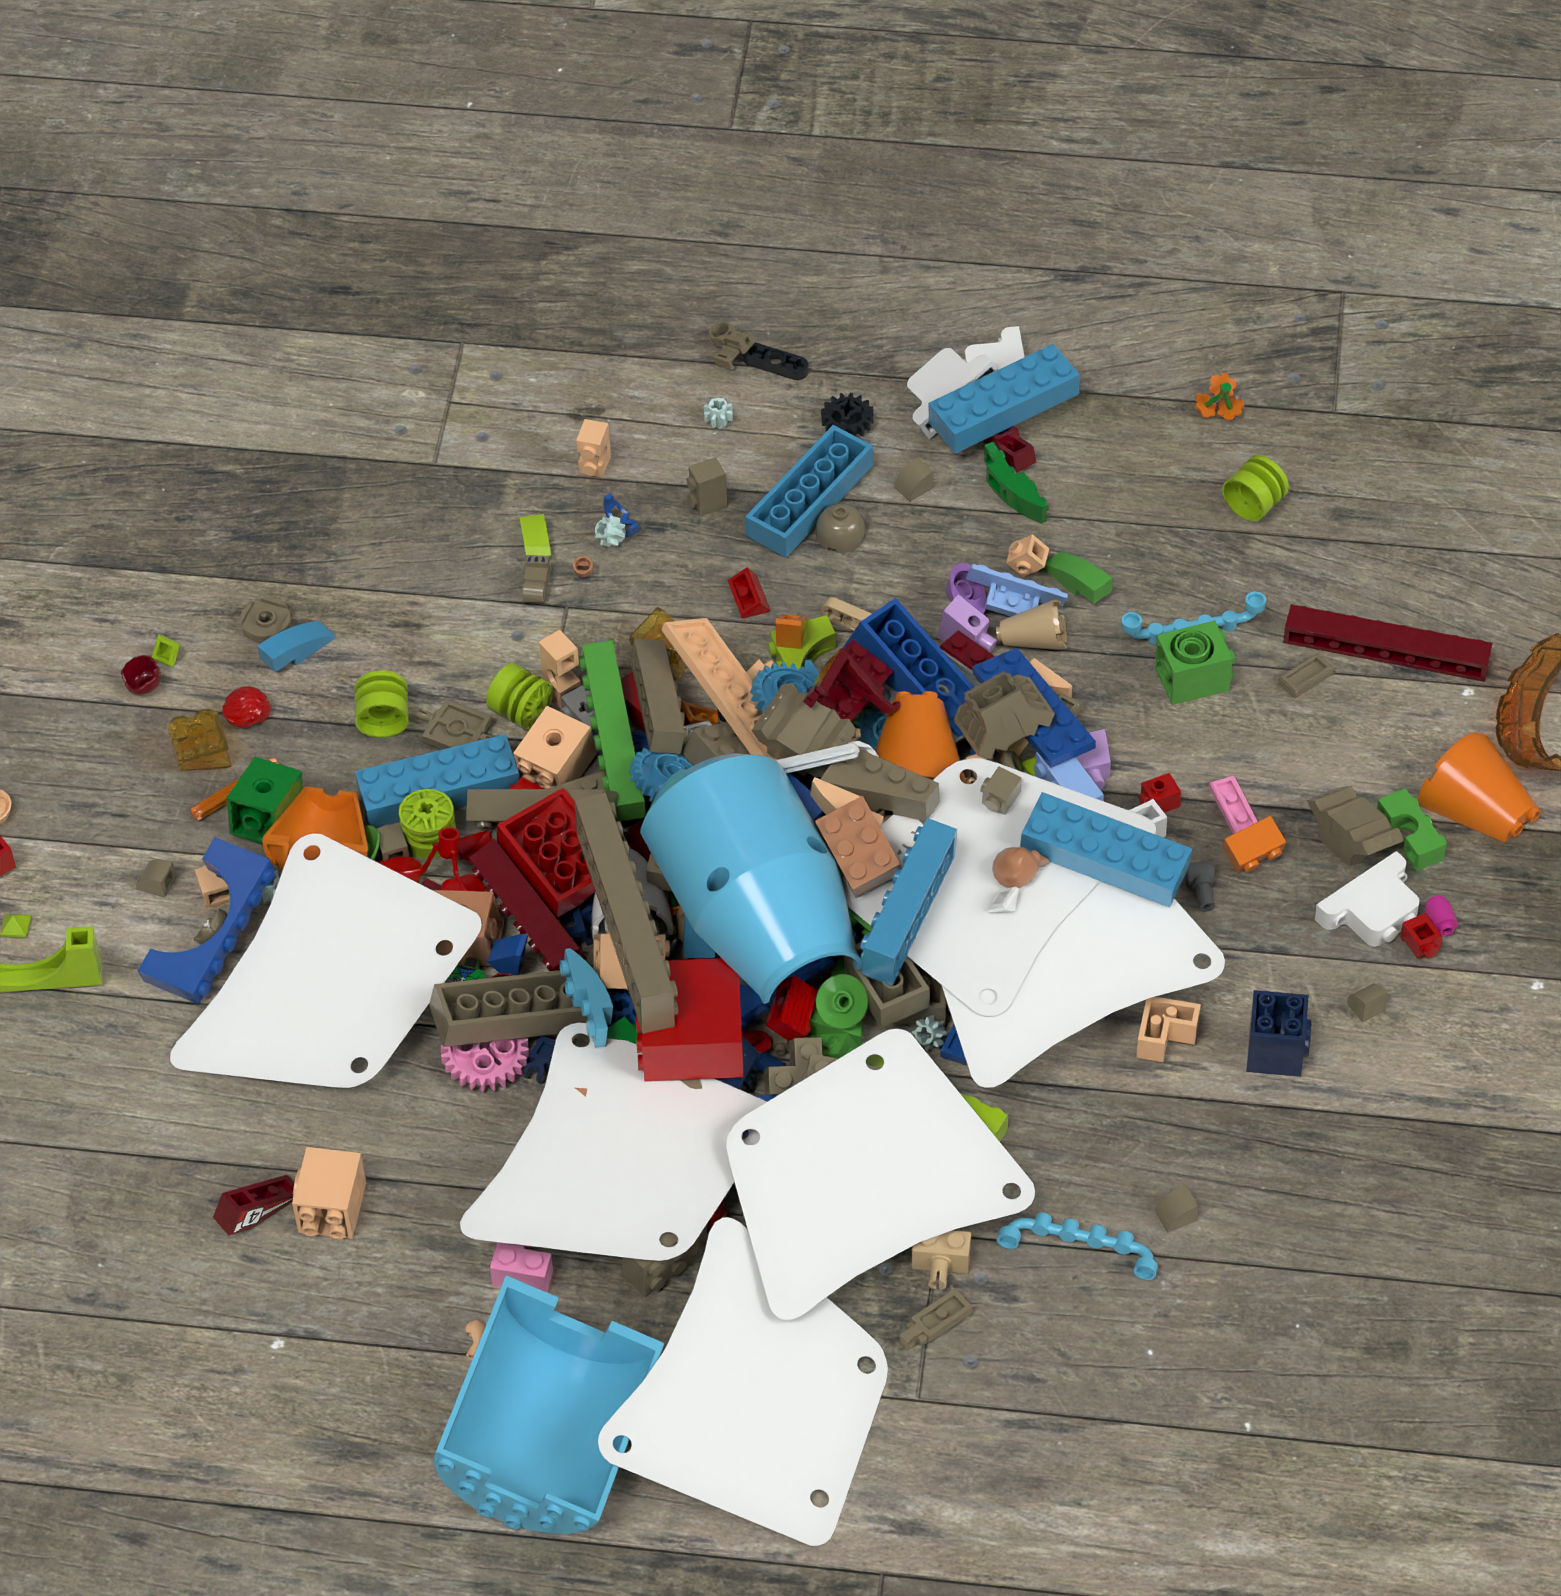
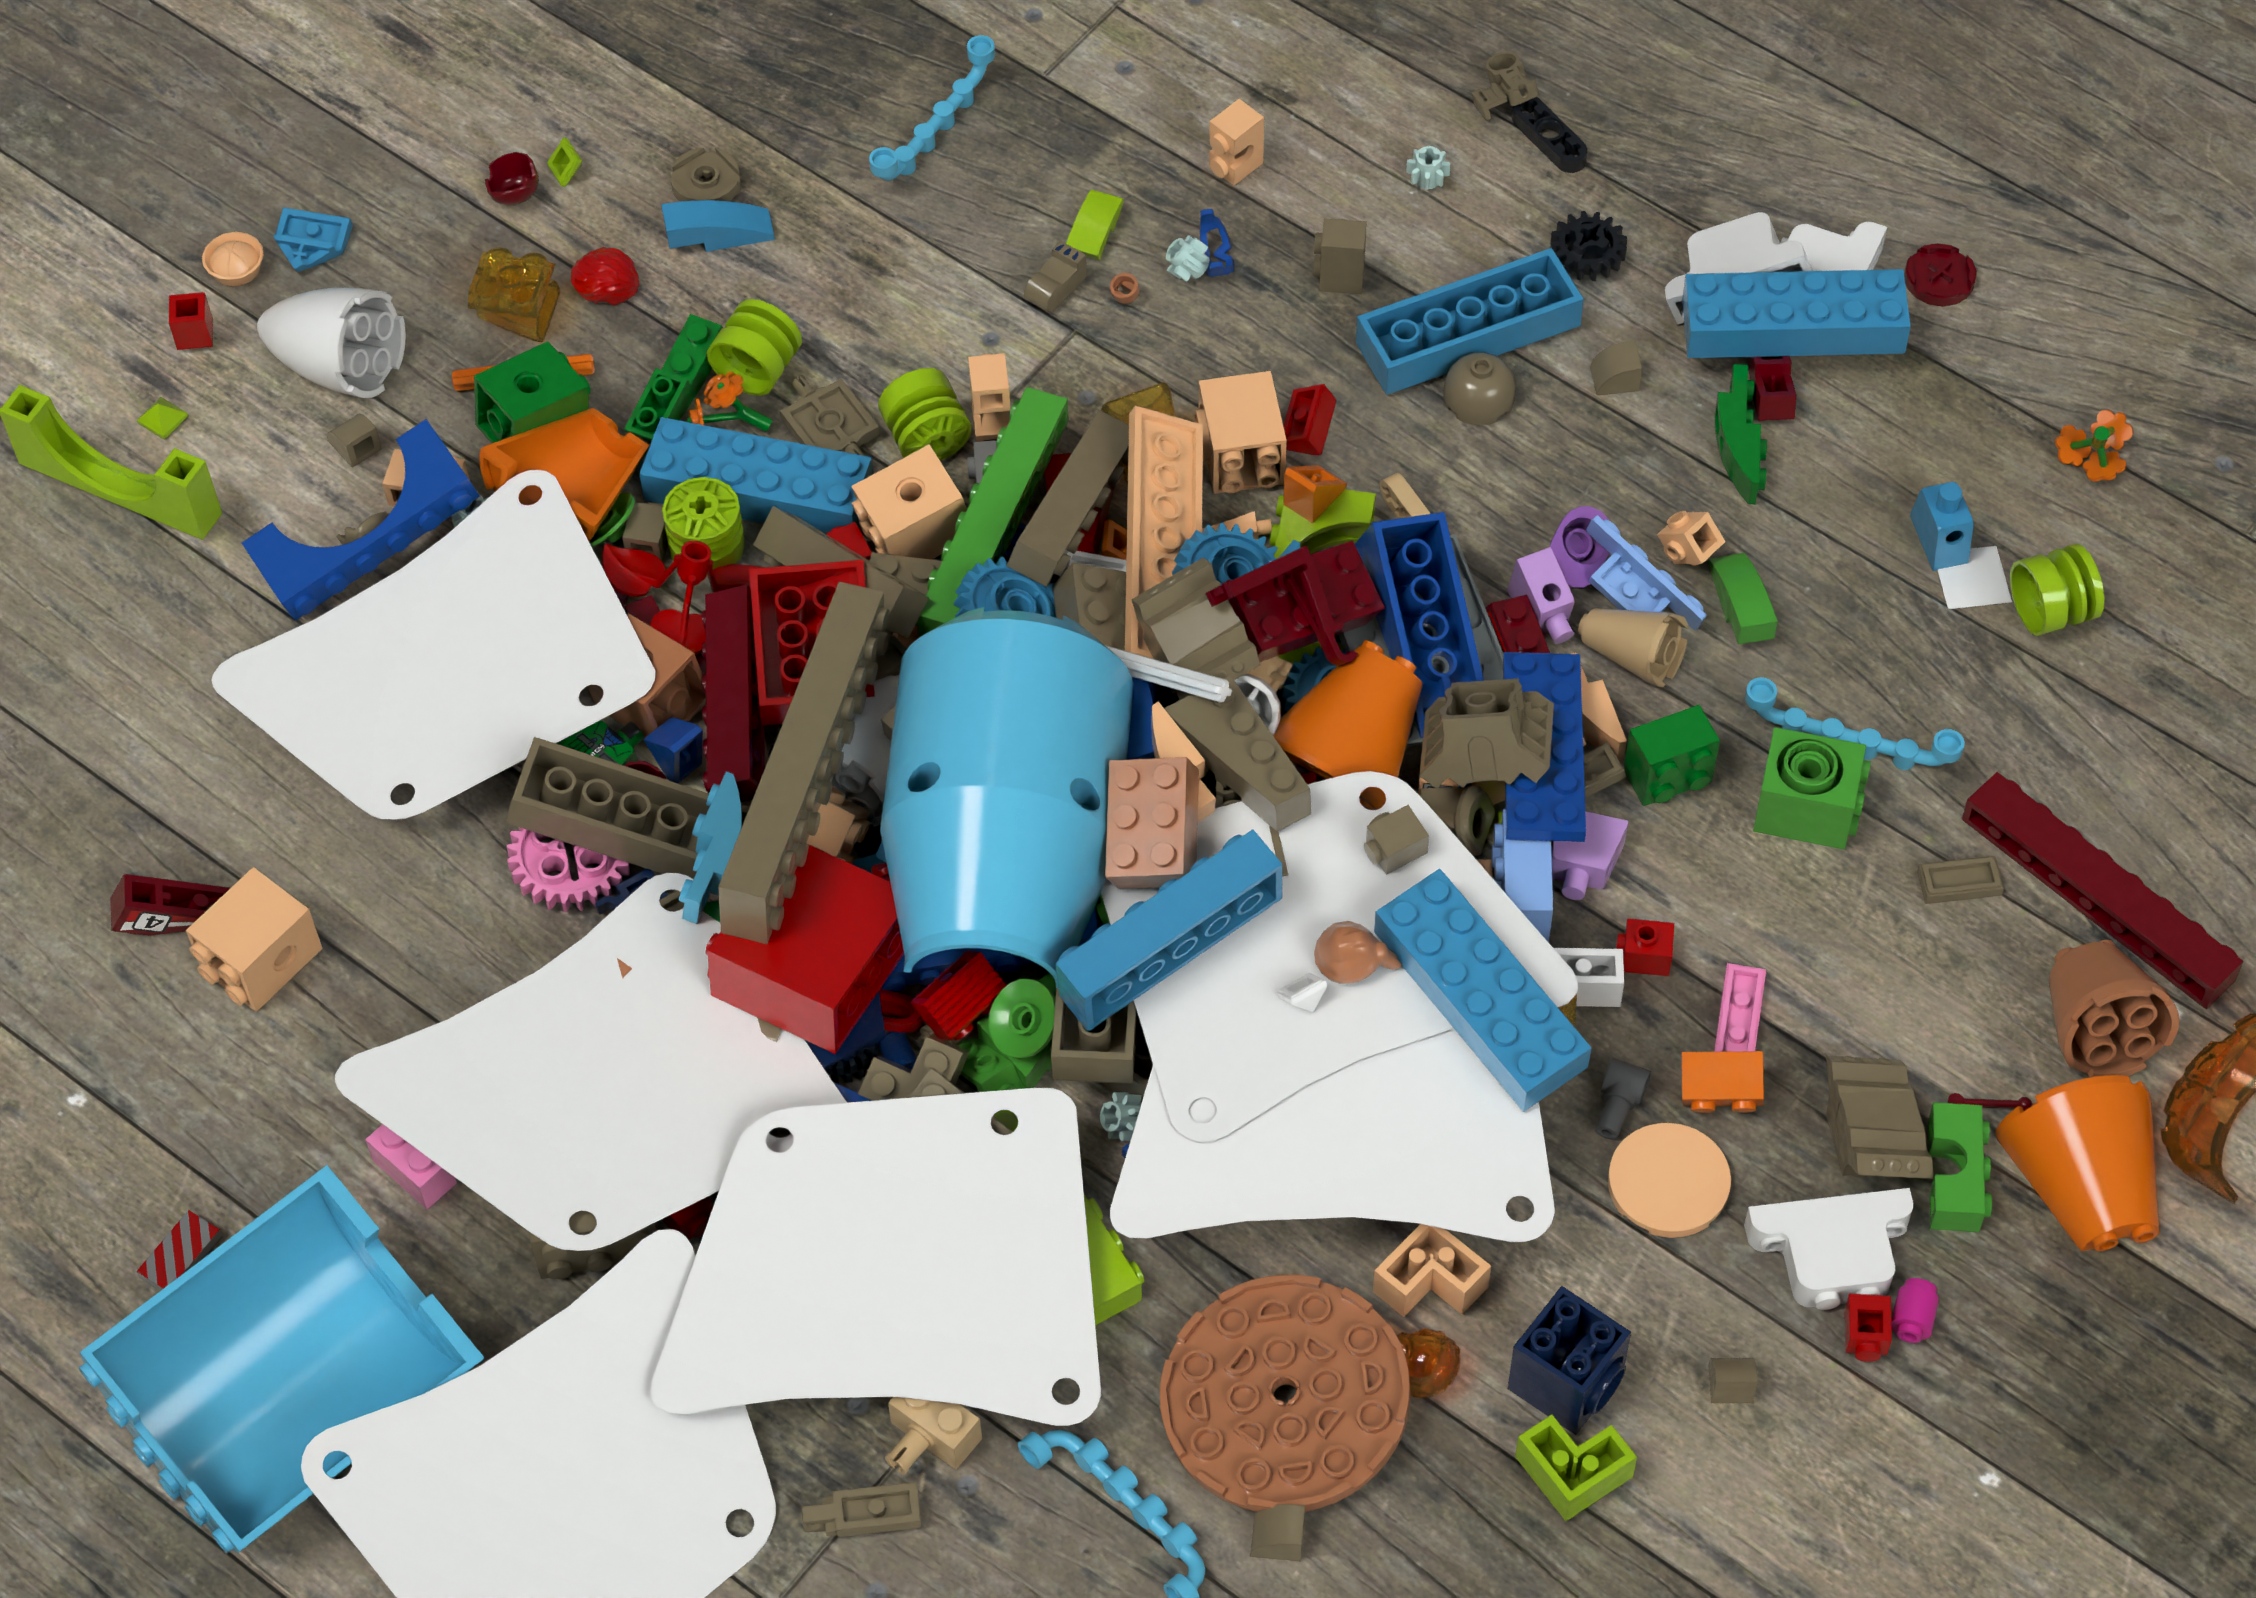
camera: 30 degrees right, 5 degrees up
none -> tile [136,1210,223,1291]
none -> white cylinder [257,288,406,398]
none -> dark azure slope [273,207,353,272]
none -> green slope [624,314,723,442]
none -> plant [687,371,773,432]
none -> medium azure bar [869,35,995,181]
none -> nougat plate [1160,1275,1411,1512]
none -> light nougat brick [1194,371,1286,494]
none -> clear orange hair [1397,1328,1461,1399]
none -> lime brick [1515,1415,1637,1522]
none -> light nougat tile [1608,1123,1731,1238]
none -> green piece [1624,704,1720,806]
none -> dark red tile [1904,243,1977,307]
none -> dark azure torso [1910,482,1974,571]
none -> white sticker [1938,546,2012,609]
none -> dark red hinge [1947,1093,2033,1111]
none -> nougat cone [2049,940,2179,1077]

